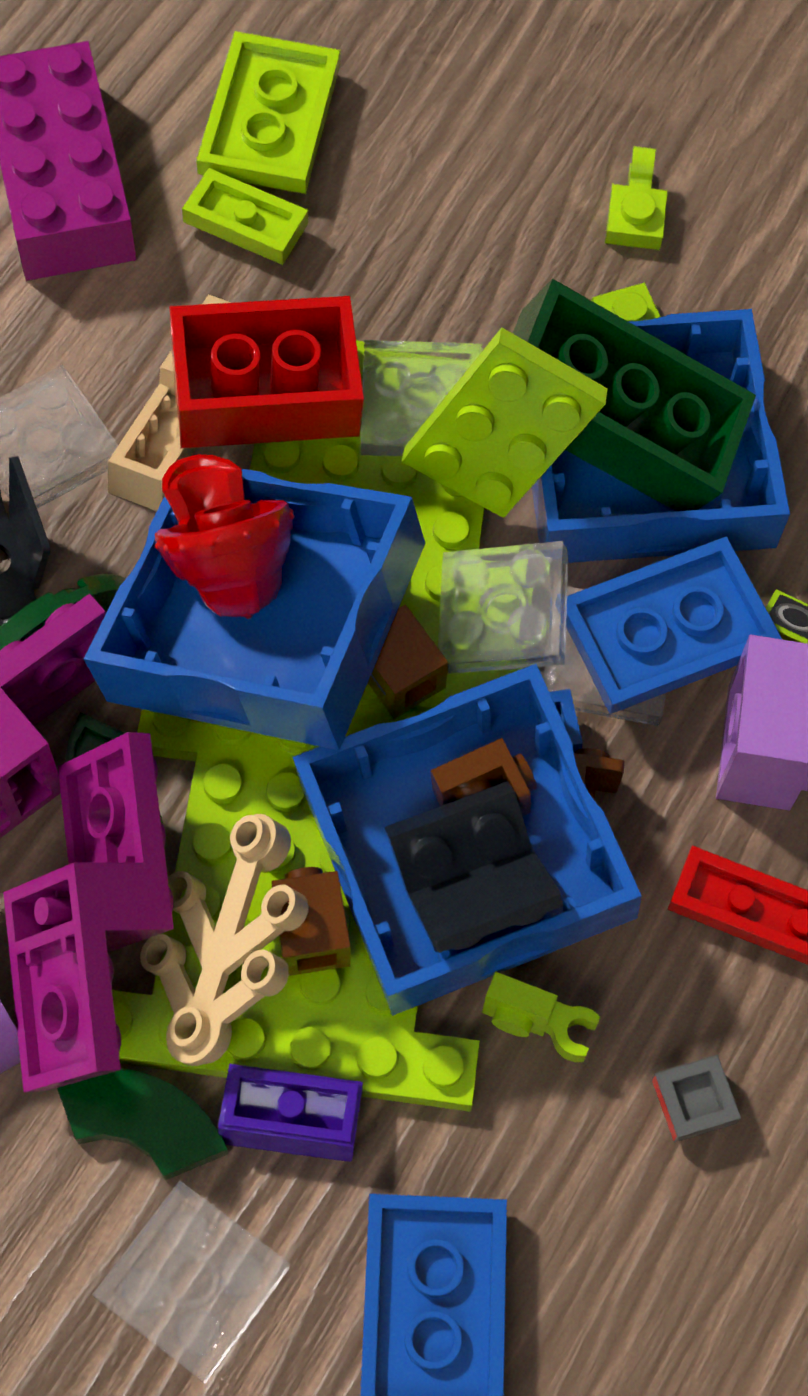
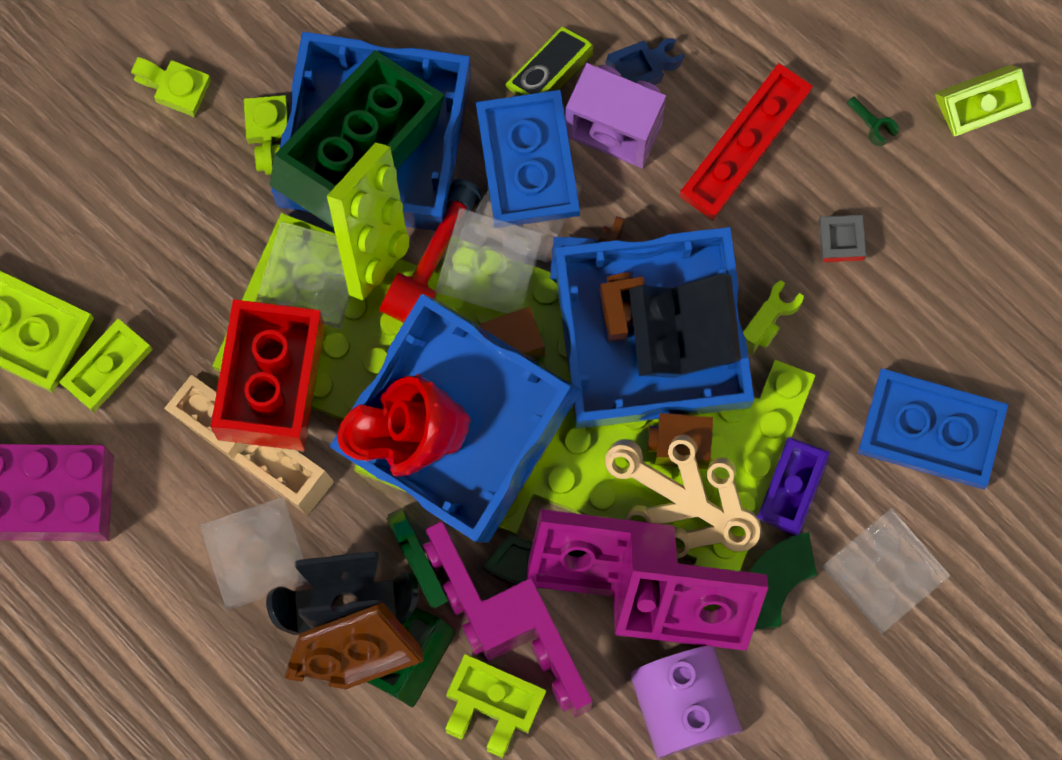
camera: 70 degrees left, 10 degrees up
none -> red piece [379,179,483,323]

